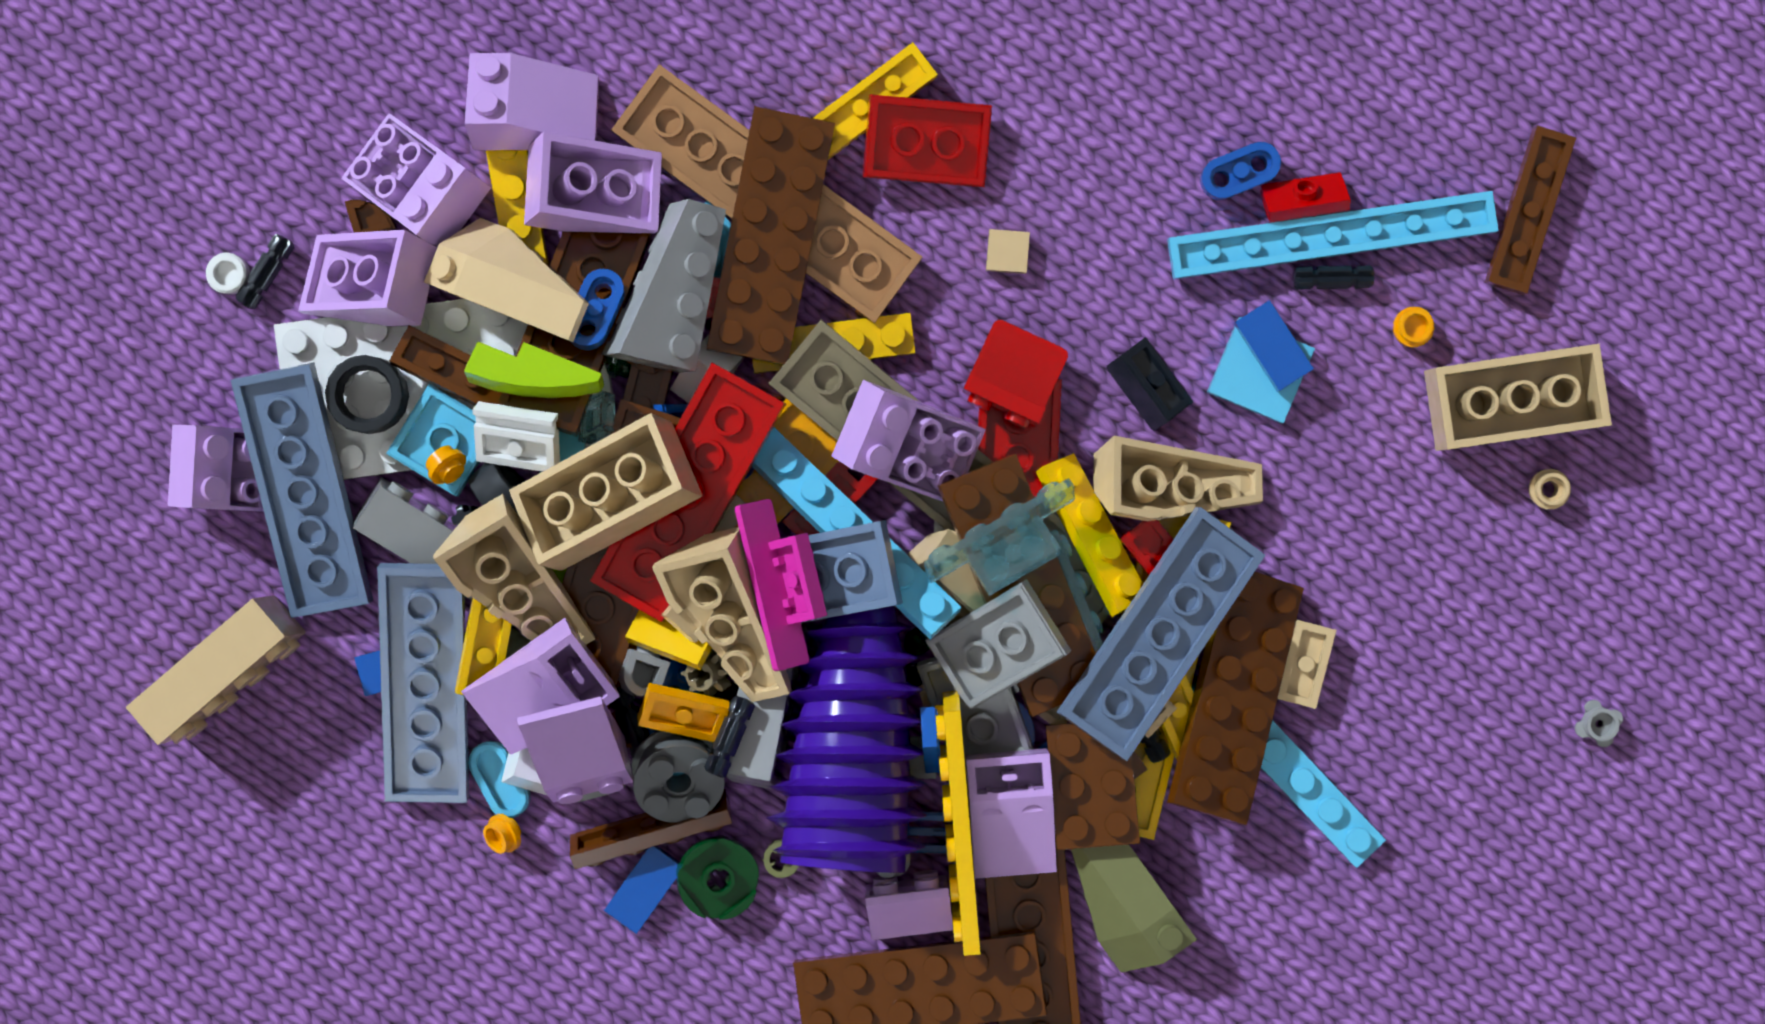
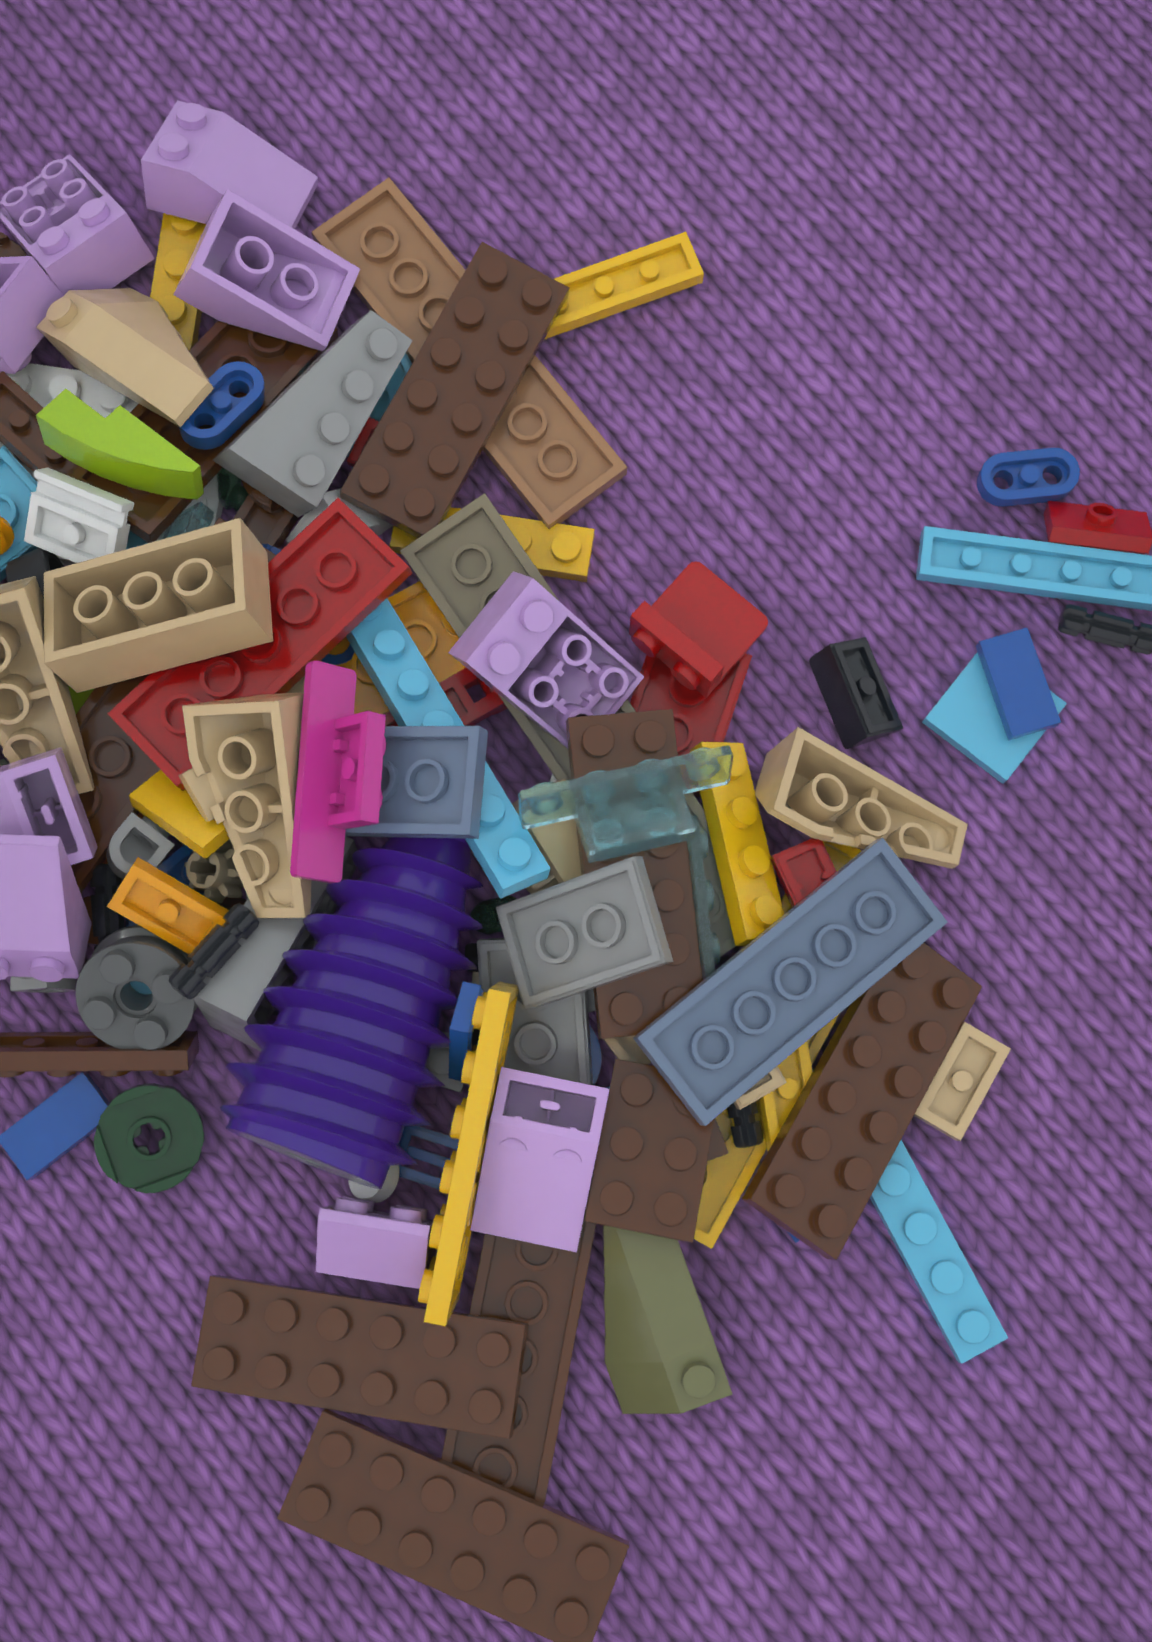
camera: 15 degrees right, 10 degrees down
olive bush [763,839,799,878] -> none
red tile [862,94,992,188] -> none
tan tile [986,229,1030,274] -> none

